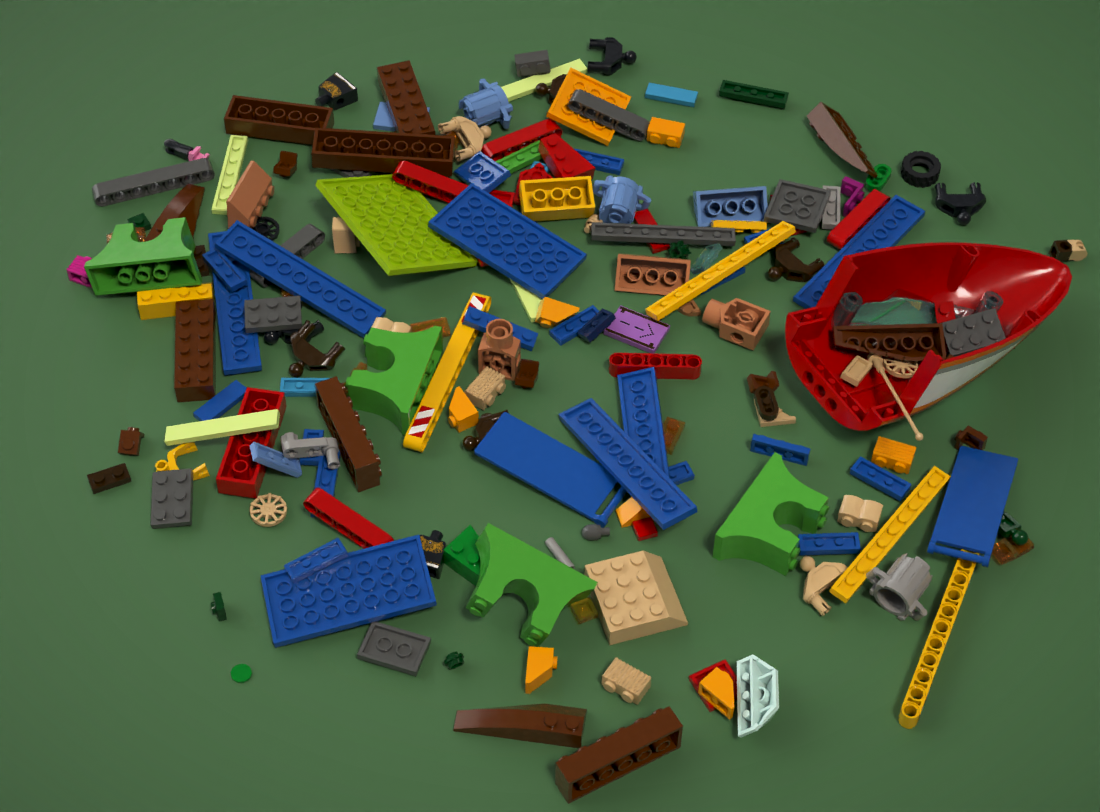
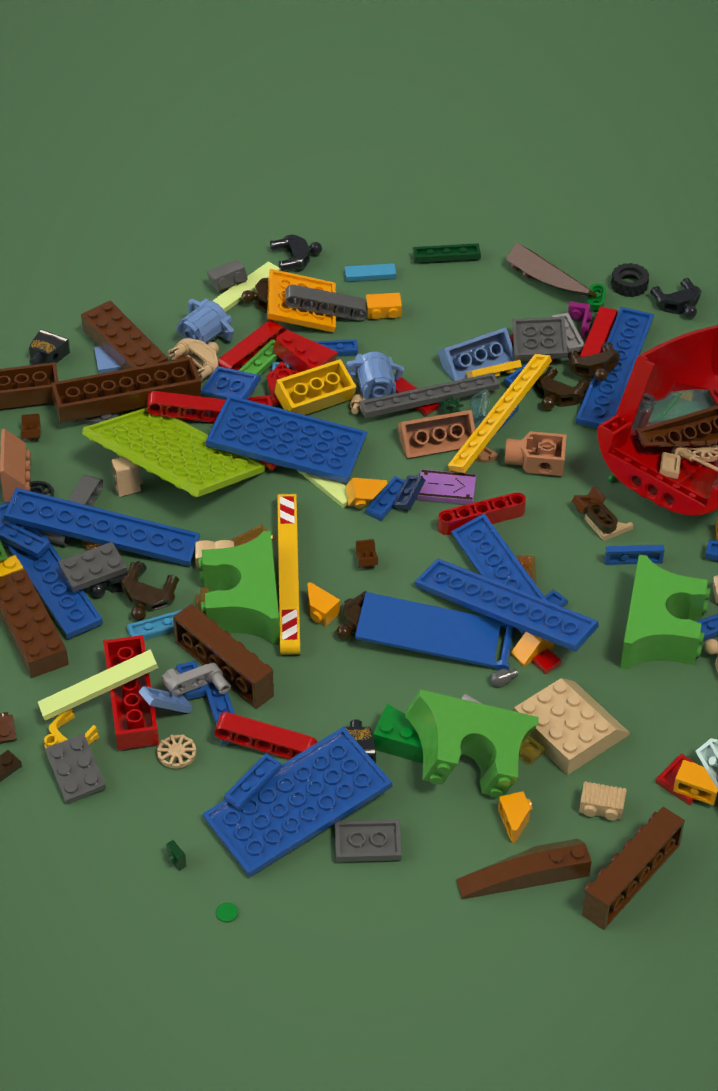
camera: 20 degrees left, 5 degrees down
blue tile [193,380,247,421] -> none
dark green plate [444,651,464,670] -> none
blue plate [462,306,538,351] -> none
tan brick [464,366,506,411] -> none
nougat brick [478,319,521,381] -> none
none -> dark brown connector [568,342,620,382]

